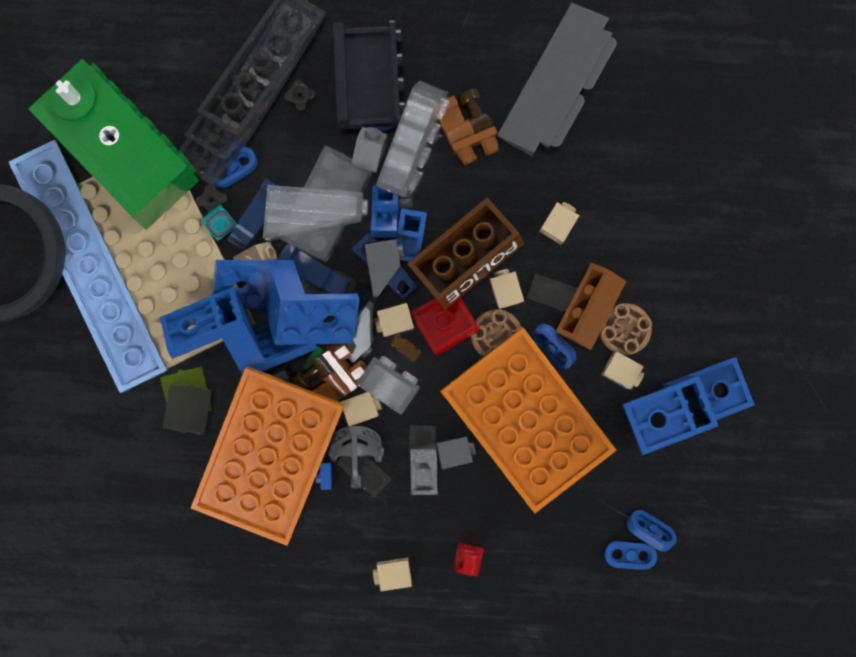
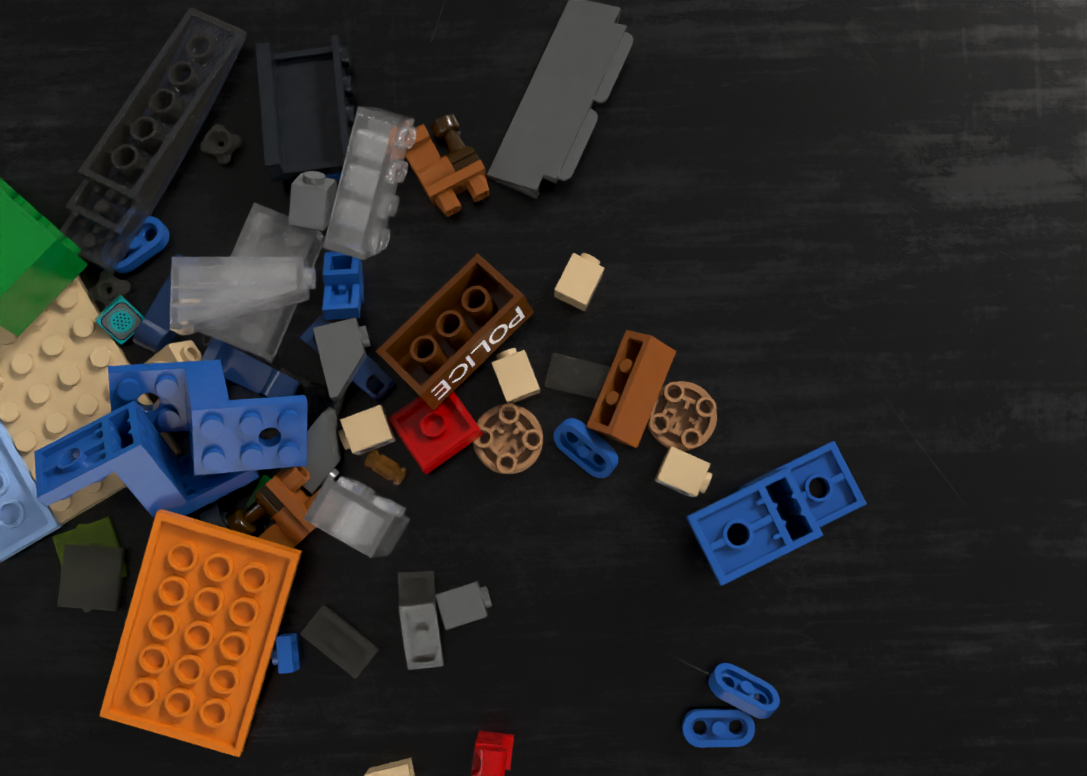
camera: 10 degrees left, 5 degrees down
dark grey helmet [328,426,384,488] -> none
tan brick [340,391,382,426] -> none
blue brick [396,208,427,262] -> none
orange plate [440,327,616,513] -> none

